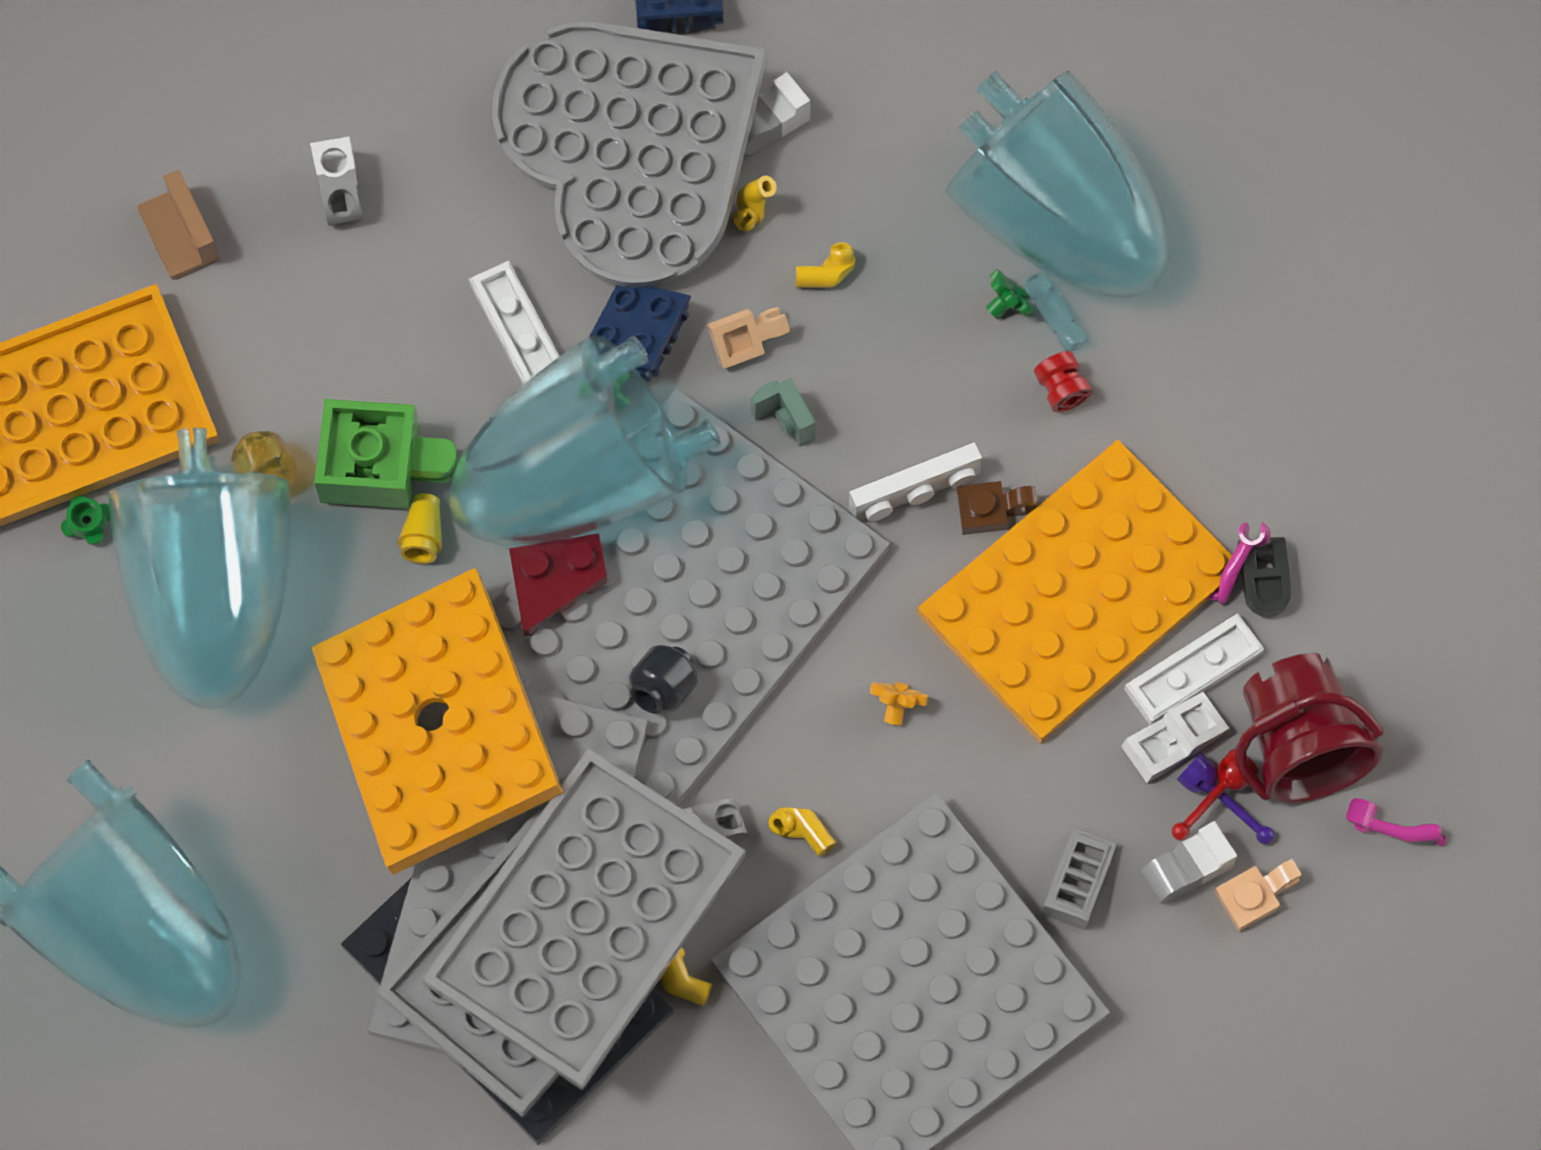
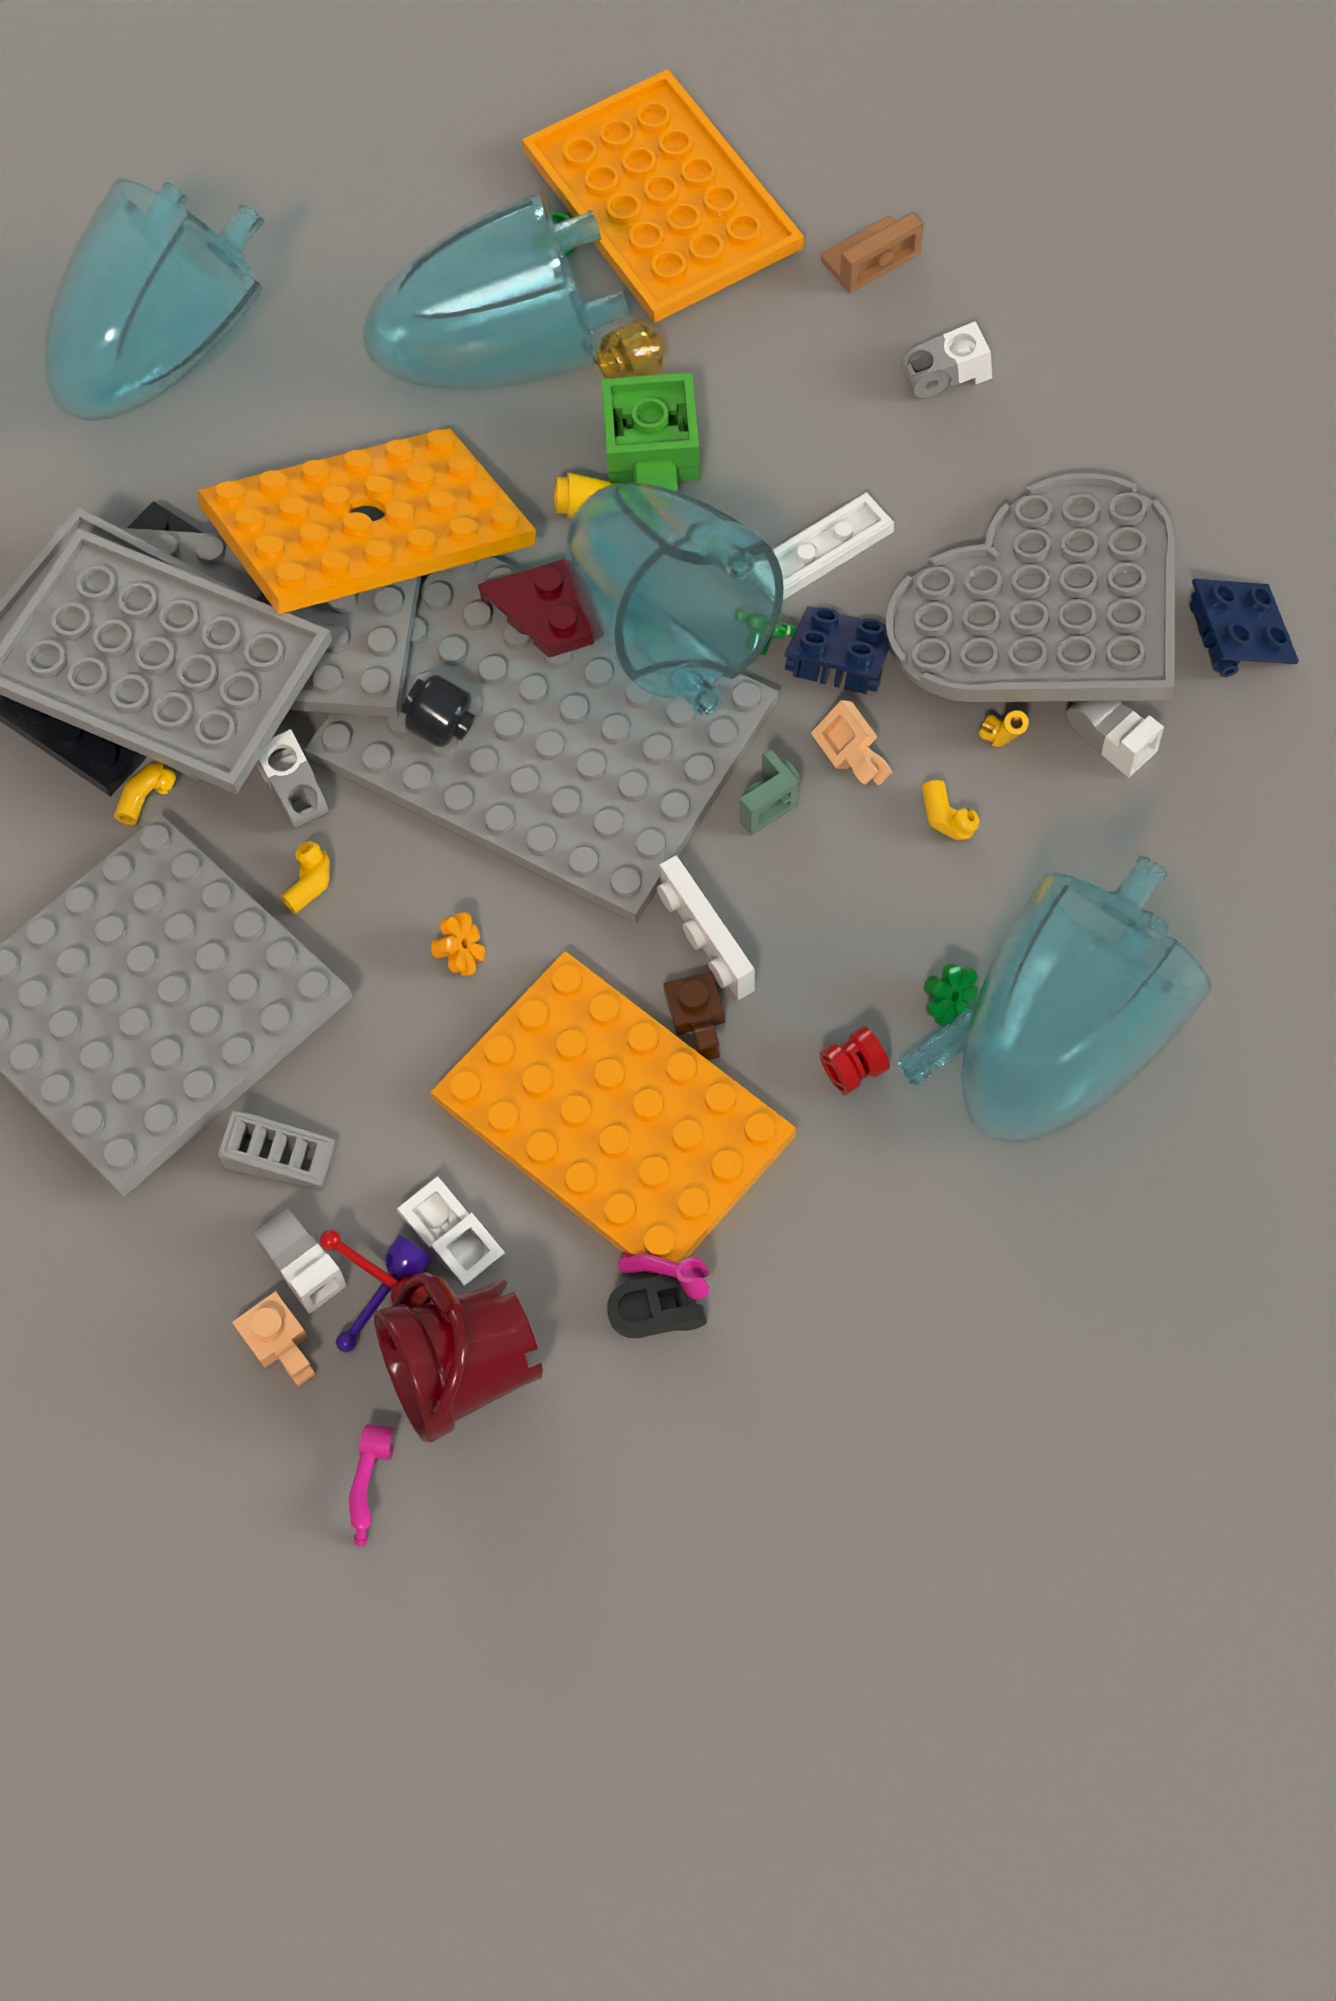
camera: 85 degrees right, 5 degrees down
white tile [1124,613,1265,725] -> none

